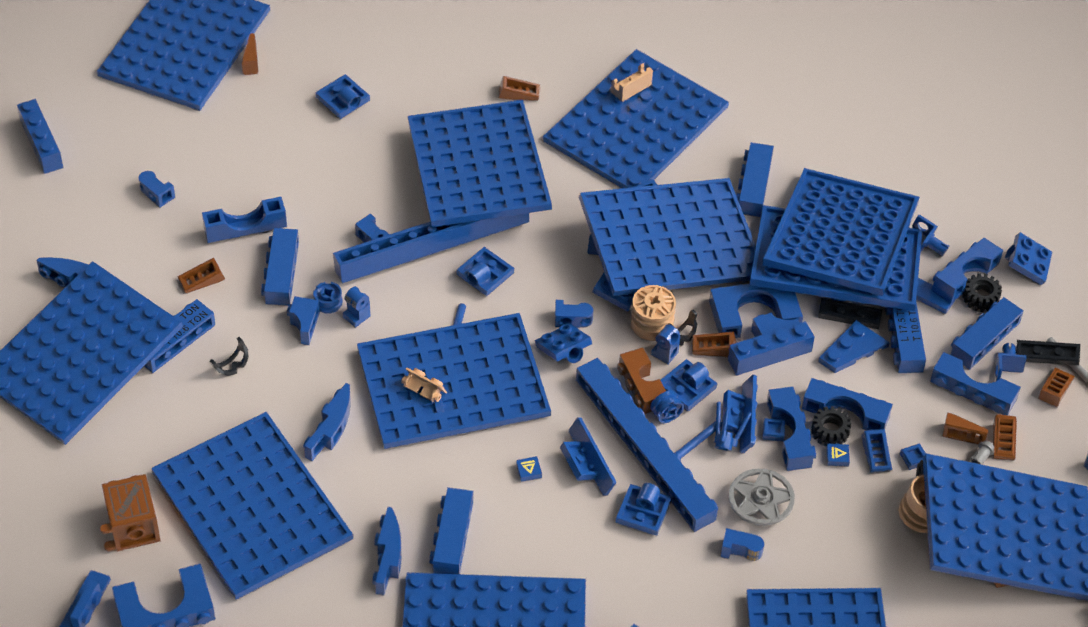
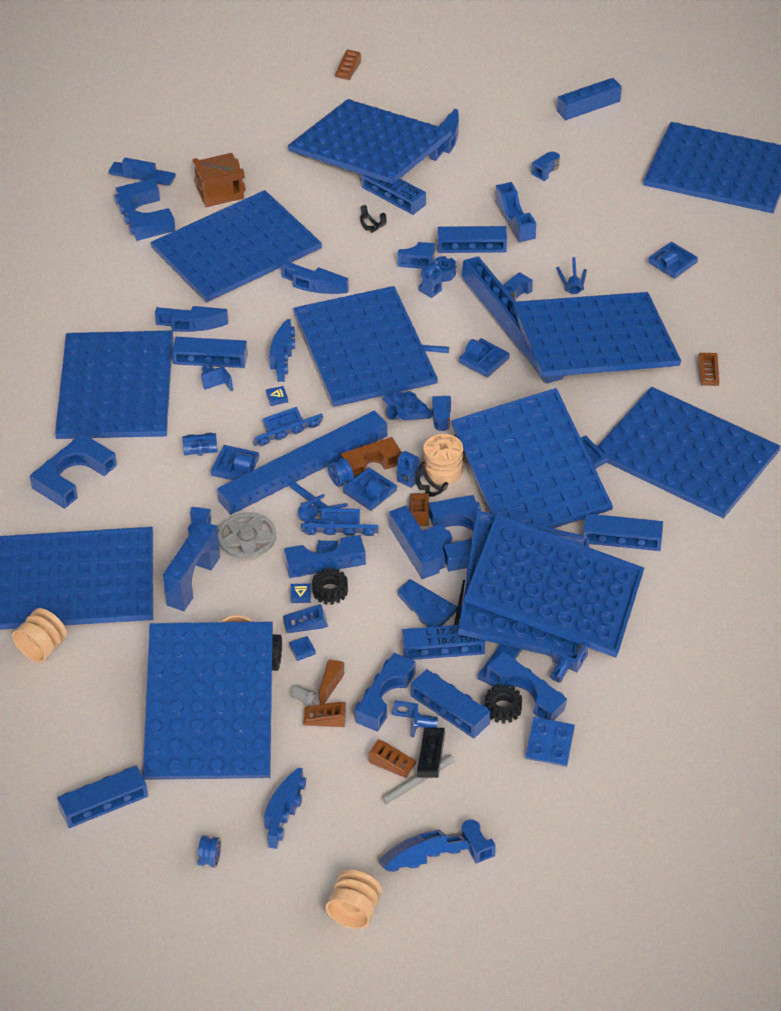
camera: 90 degrees right, 5 degrees down
dark orange slope [177,257,225,293] -> none
dark orange slope [242,33,259,75] -> none
light nougat hinge [401,367,447,402] -> none
light nougat hinge [610,63,653,102] -> none
blue arch [802,378,893,431] -> none
none -> blue arch [163,520,220,611]
none -> blue hips [182,433,218,456]
none -> blue bracket [201,363,233,391]
none -> blue slope [269,319,295,382]
none -> blue plant [556,257,587,294]

